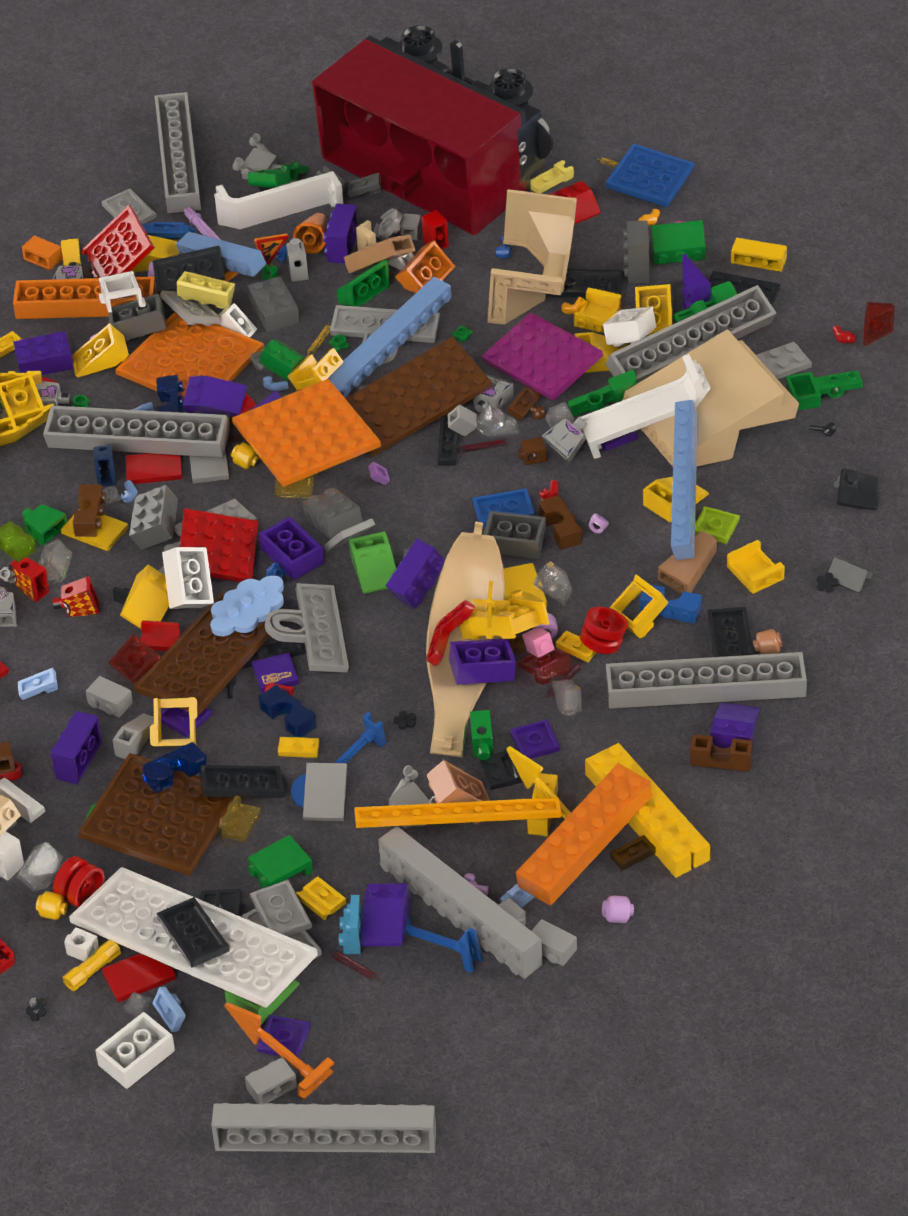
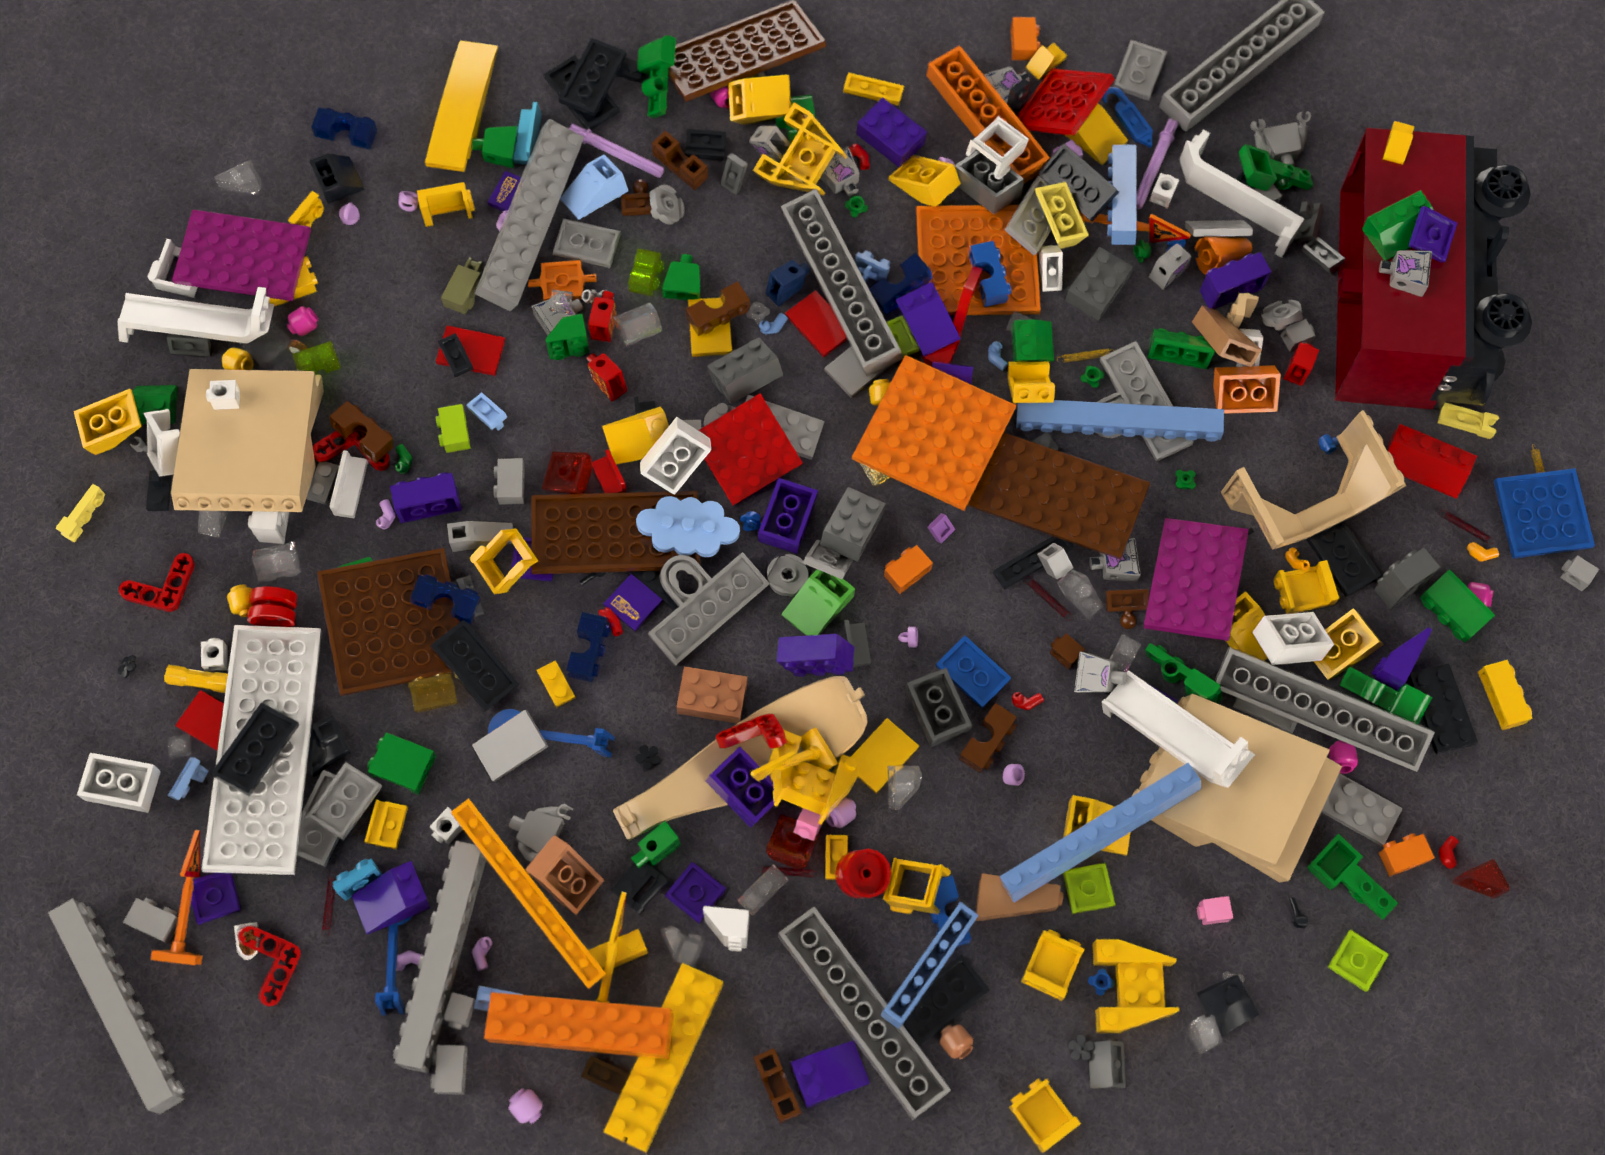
camera: 50 degrees right, 25 degrees up
none -> rock [234,922,259,960]
none -> red beam [237,926,301,1006]
none -> lavender arm [376,499,395,529]
none -> green arm [395,444,413,474]
none -> lavender arm [397,950,422,971]
none -> white brick [430,807,463,845]
none -> lime brick [436,404,471,453]
none -> green slope [546,314,590,360]
none -> clear slope [661,926,704,969]
none -> nougat brick [677,667,748,724]
none -> white slope [703,906,749,951]
none -> light grey plate [767,554,809,597]
none -> medium blue brick [880,902,979,1029]
none -> orange brick [884,545,933,594]
none -> lavender tile [898,627,918,648]
none -> red beam [953,266,983,333]
none -> blue arch [969,241,1011,307]
none -> yellow panel [1009,1078,1081,1153]
none -> blue plate [1088,969,1115,996]
none -> yellow wedge [1093,939,1179,1033]
none -> white brick [1150,173,1179,208]
none -> light grey tile [1185,220,1253,237]
none -> clear slope [1185,1014,1223,1055]
none -> bright pink brick [1197,896,1233,925]
none -> lime tile [1328,930,1389,992]
none -> green slope [1362,190,1433,261]
none -> orange brick [1378,833,1435,877]
none -> light grey torso [1379,251,1432,297]
none -> yellow slope [1383,121,1414,165]
none -> dark purple tile [1409,206,1457,263]
none -> dark red piece [1439,510,1495,544]
none -> light grey brick [1560,555,1599,591]

